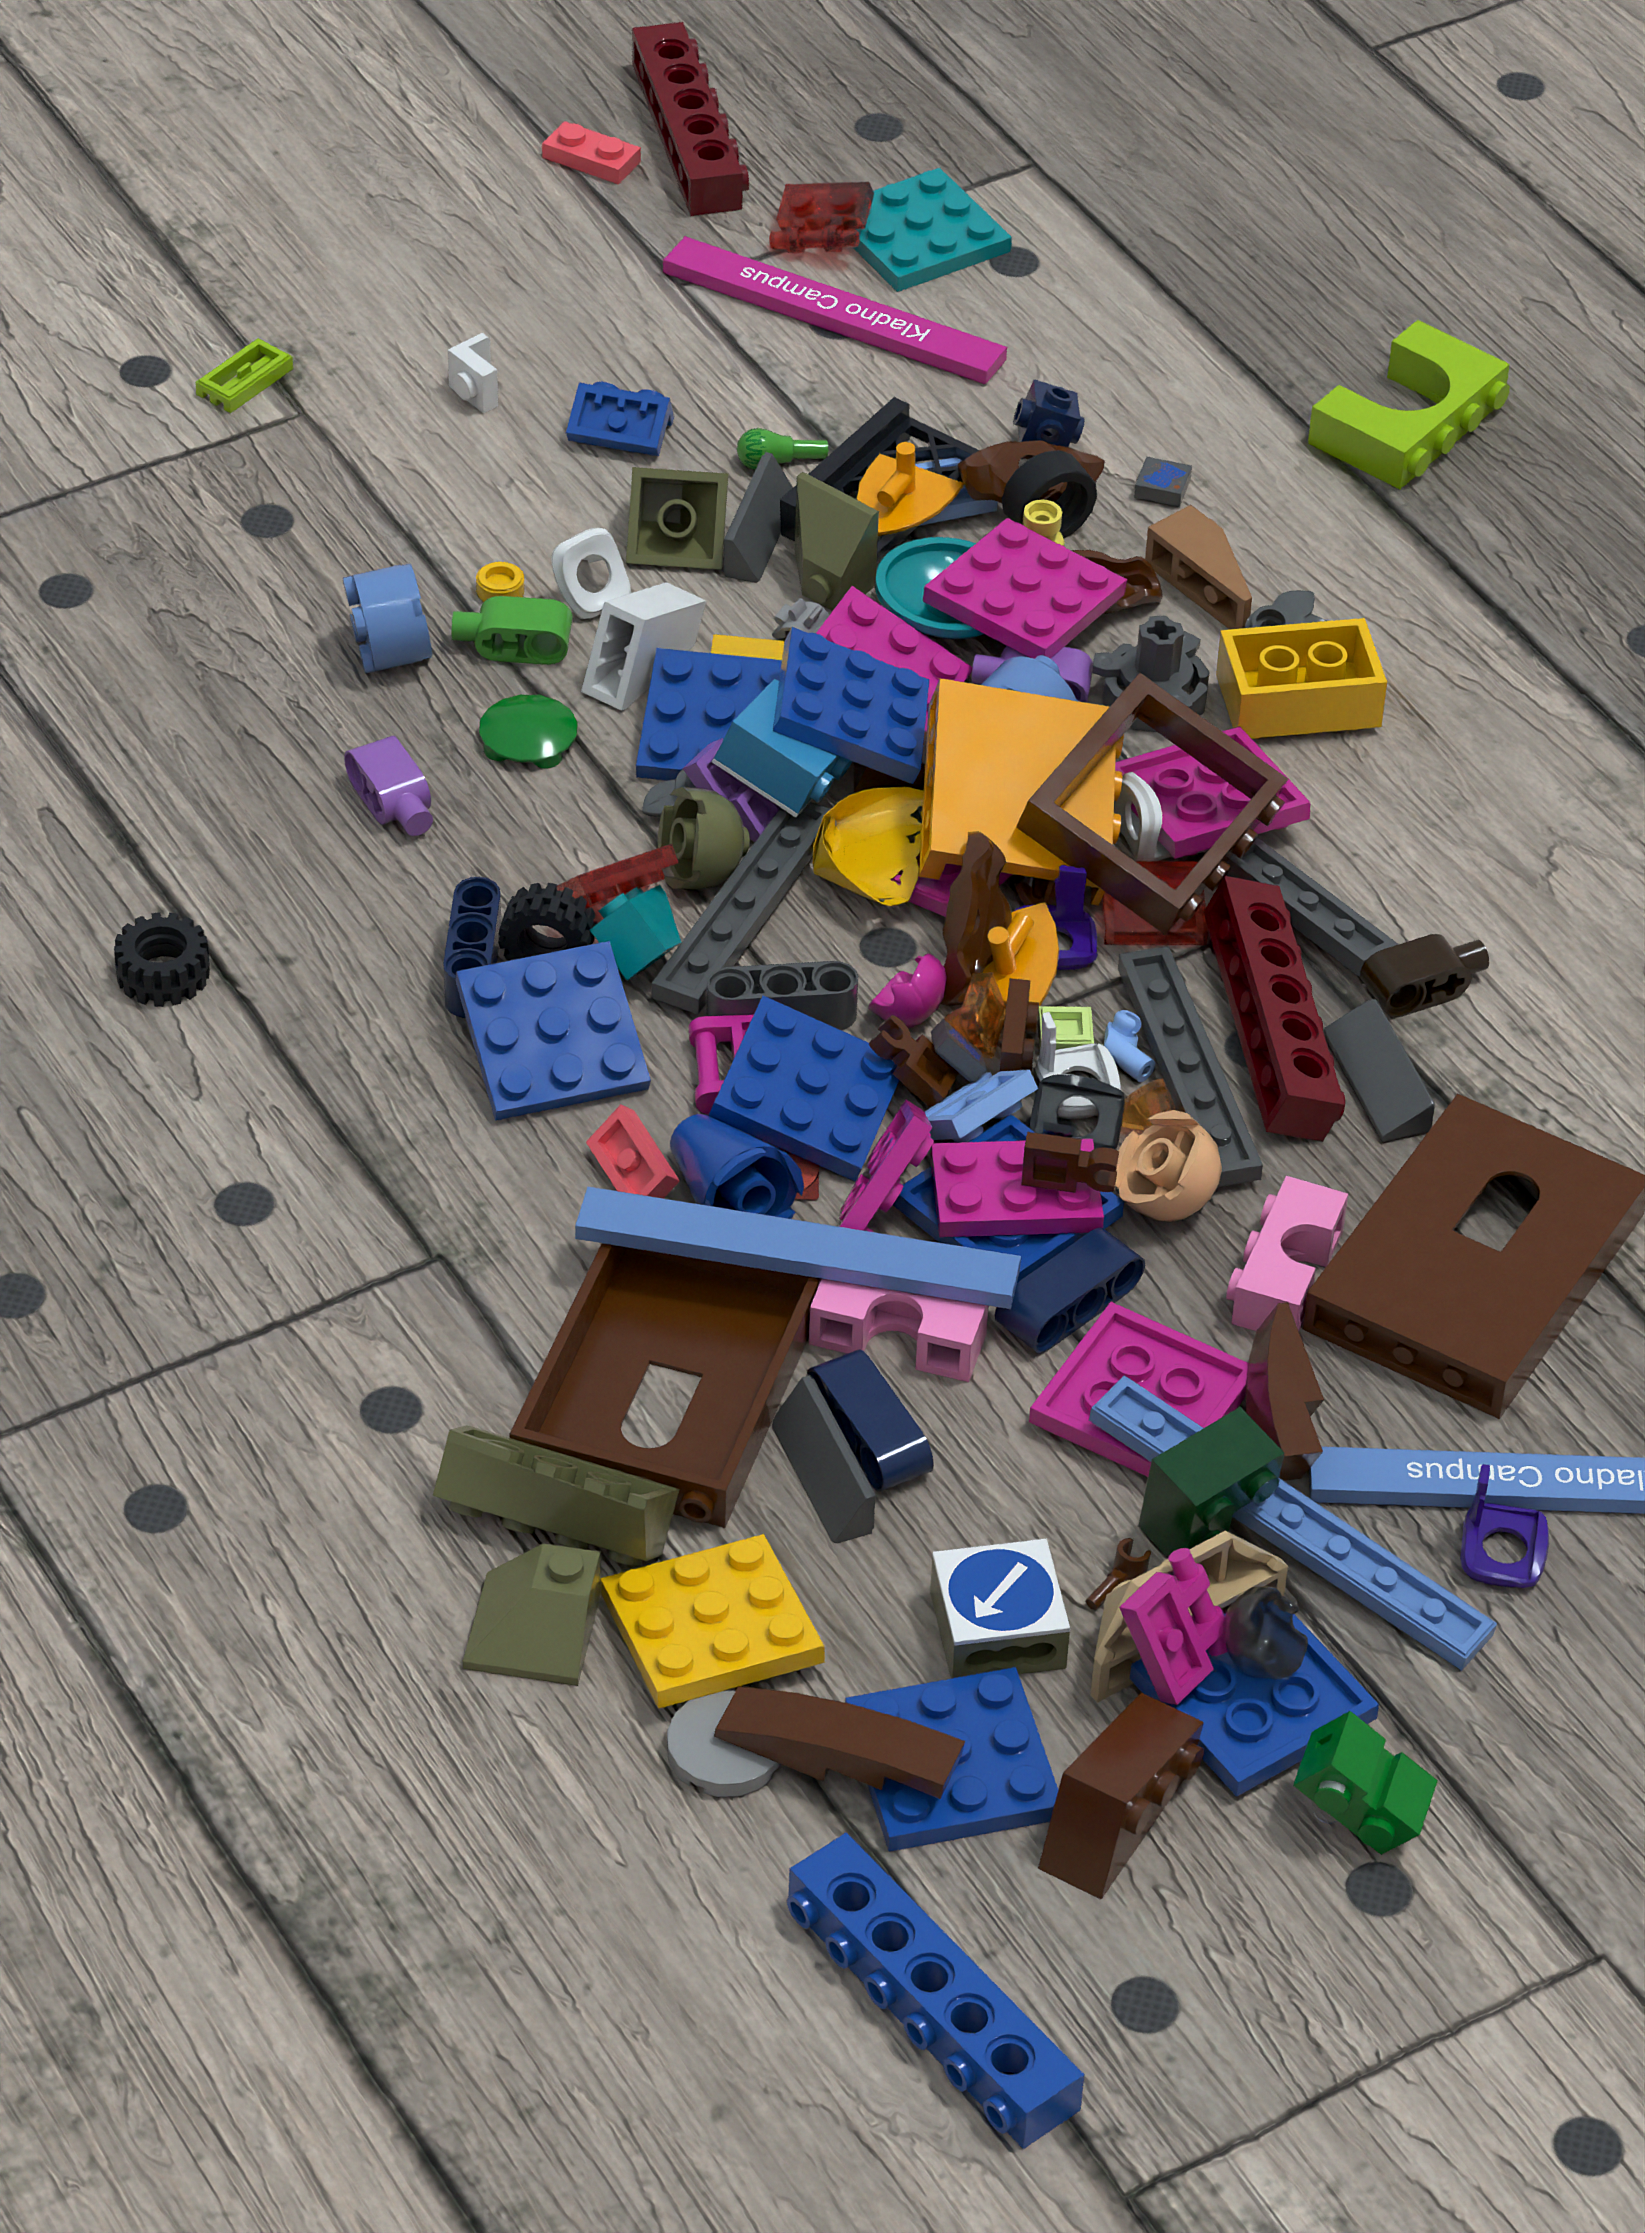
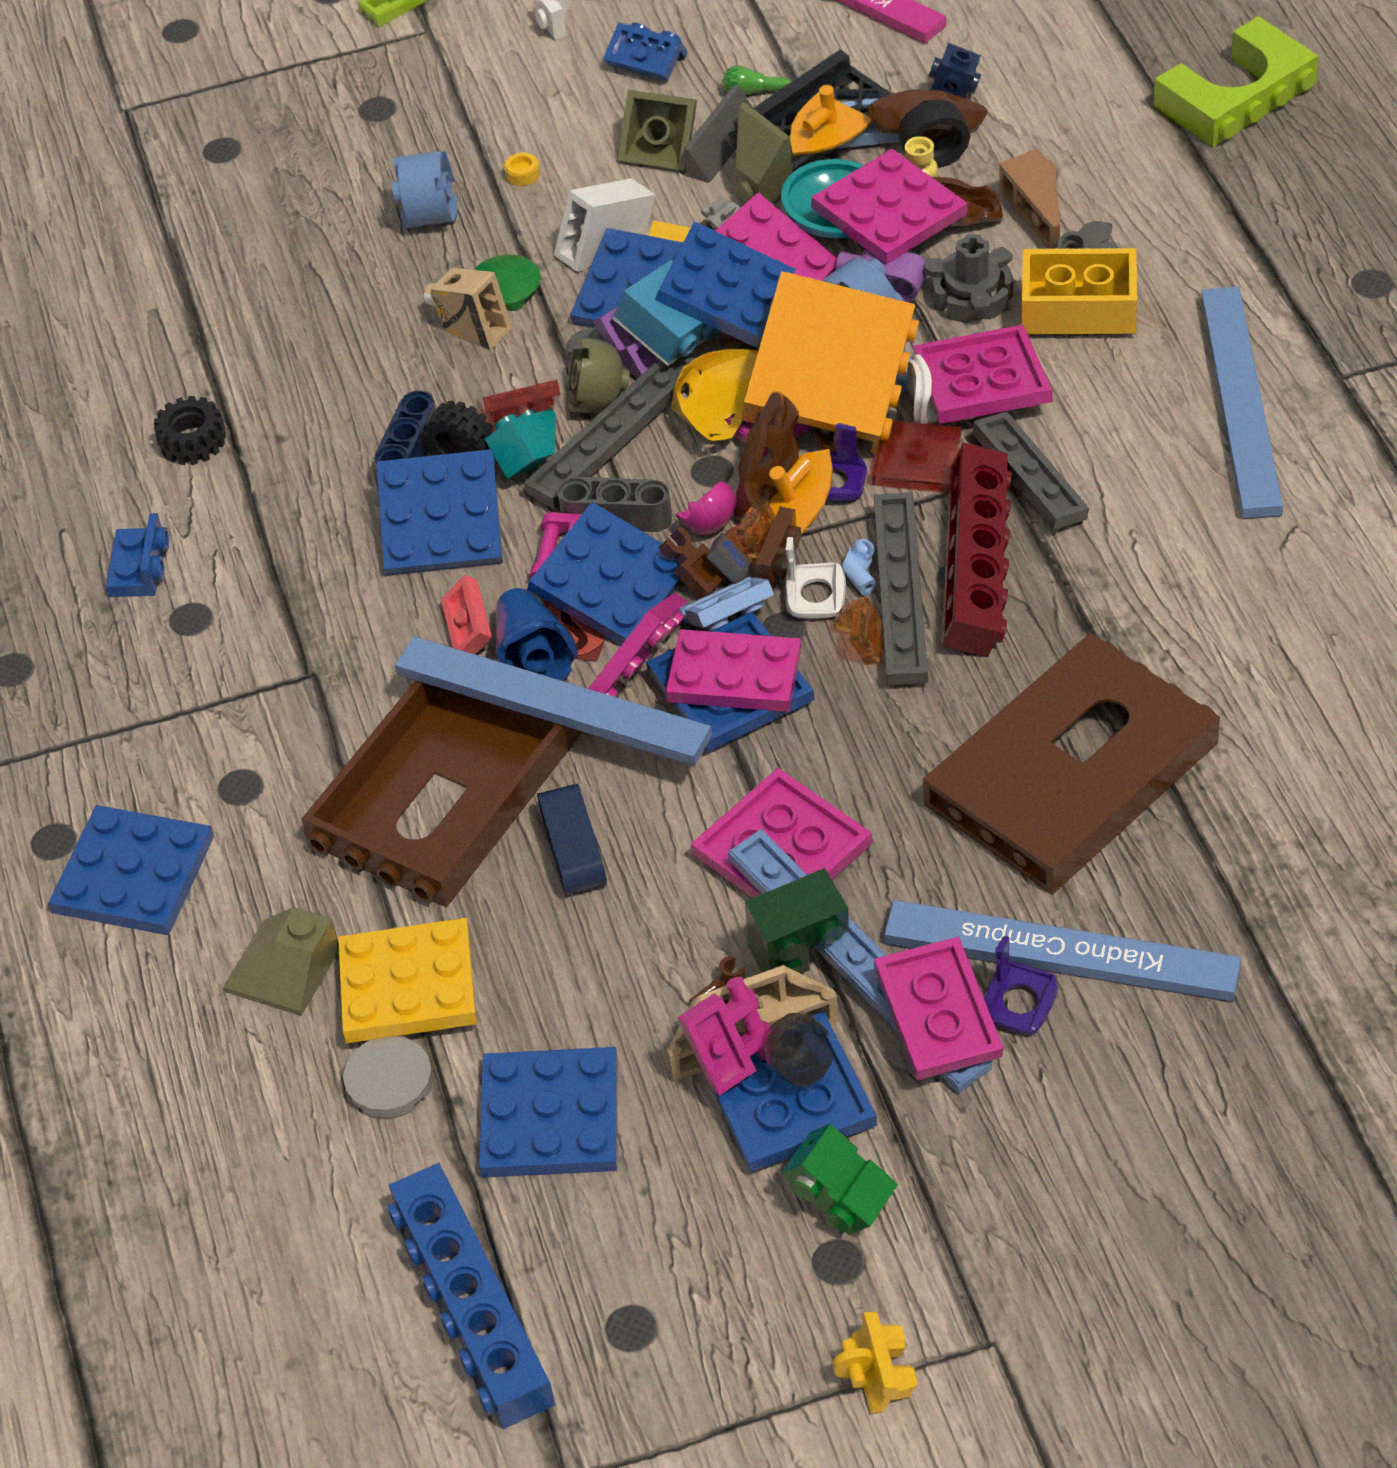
camera: 20 degrees right, 5 degrees up
medium lavender piece [344,736,433,836] -> none
olive wedge [433,1425,679,1566] -> none
bright green piece [451,596,572,665] -> none
white piece [551,528,631,619] -> none
reddish brown slope [714,1686,965,1799] -> none
dark grey slope [772,1375,876,1543] -> none
bright pink arch [809,1279,988,1382] -> none
piece [930,1538,1070,1679] -> none
dark blue beam [994,1227,1146,1353] -> none
reddish brown window [1016,673,1288,935] -> none
reddish brown plate [1021,1132,1119,1193] -> none
black piece [1030,1074,1125,1150] -> none
yellowish green tile [1038,1006,1094,1050] -> none
reddish brown wedge [1038,1693,1204,1900] -> none
light nougat cylinder [1115,1110,1222,1222] -> none
dark grey tile [1134,457,1192,507] -> none
bright pink arch [1226,1176,1348,1331] -> none
reddish brown slope [1246,1302,1324,1481] -> none
dark grey slope [1323,999,1435,1142] -> none
dark brown piece [1360,934,1489,1017] -> none
none -> blue plate [48,805,214,936]
none -> blue bracket [106,513,169,597]
none -> tan torso [424,268,512,350]
none -> yellow hips [832,1312,917,1413]
none -> dark pink plate [874,936,1004,1080]
none -> medium blue tile [1201,287,1283,518]

